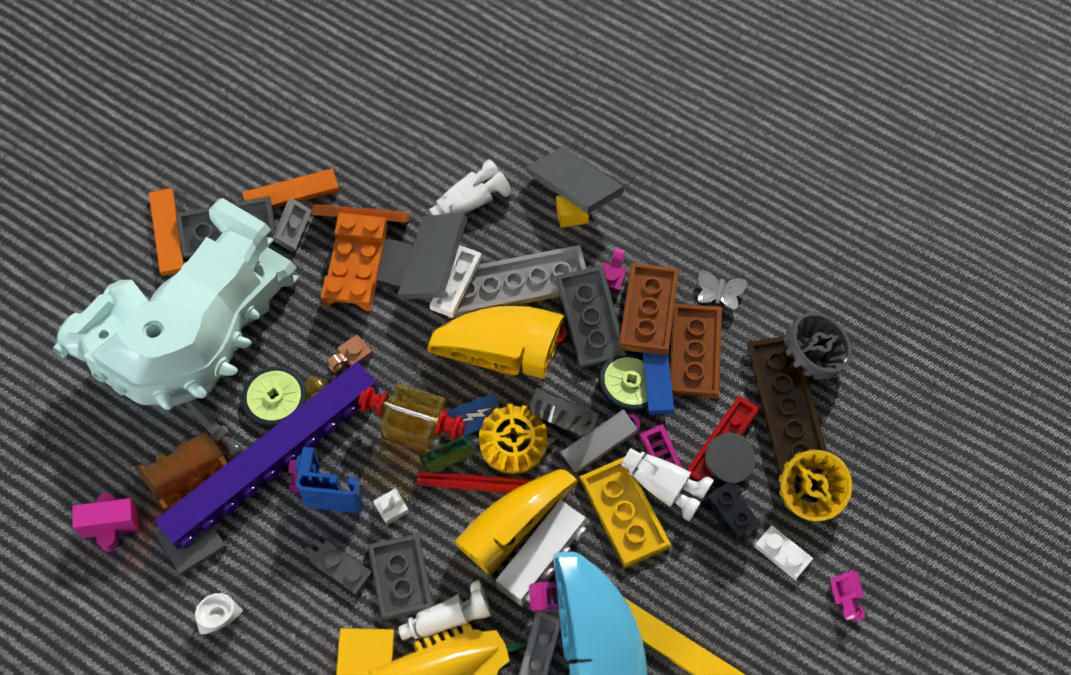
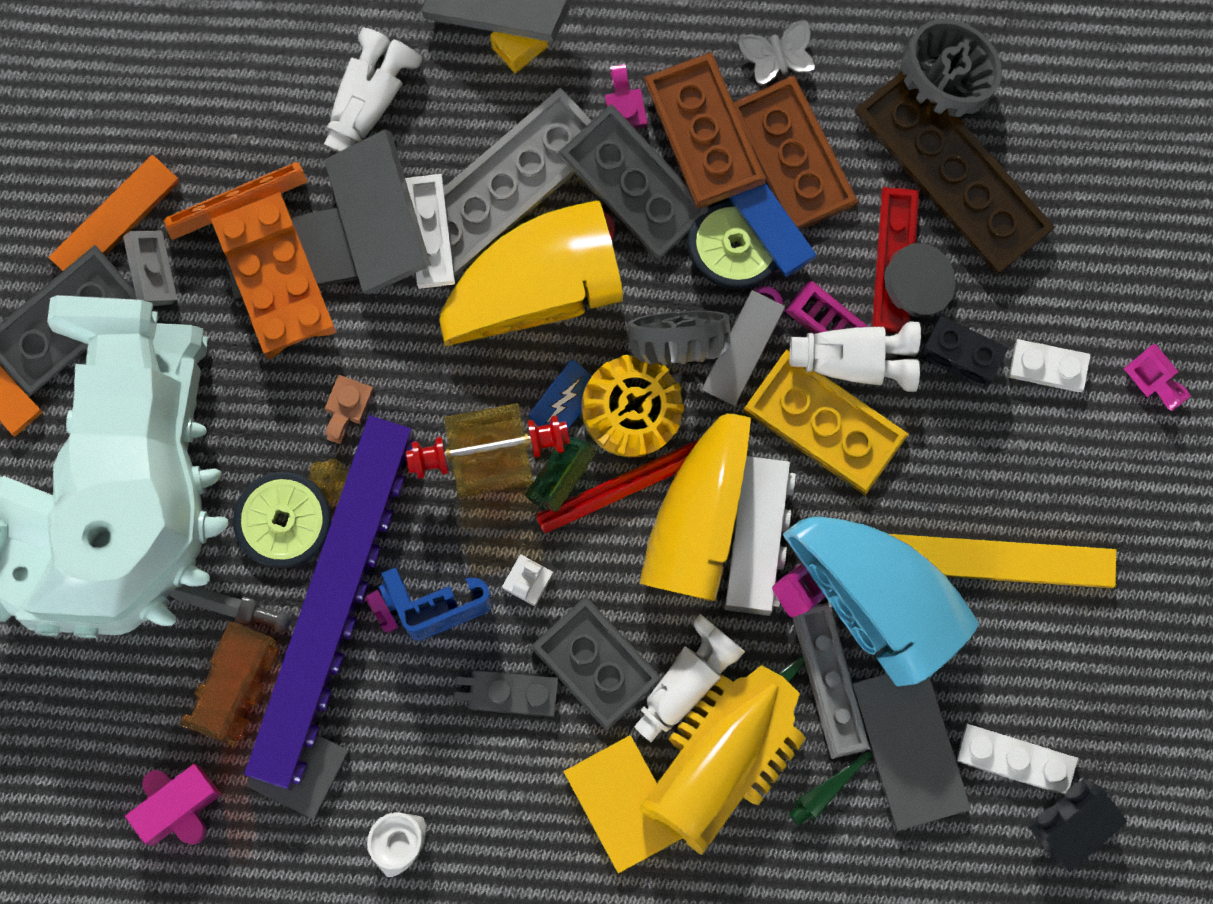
camera: 30 degrees left, 15 degrees up
yellow gear [779,450,852,521] -> none

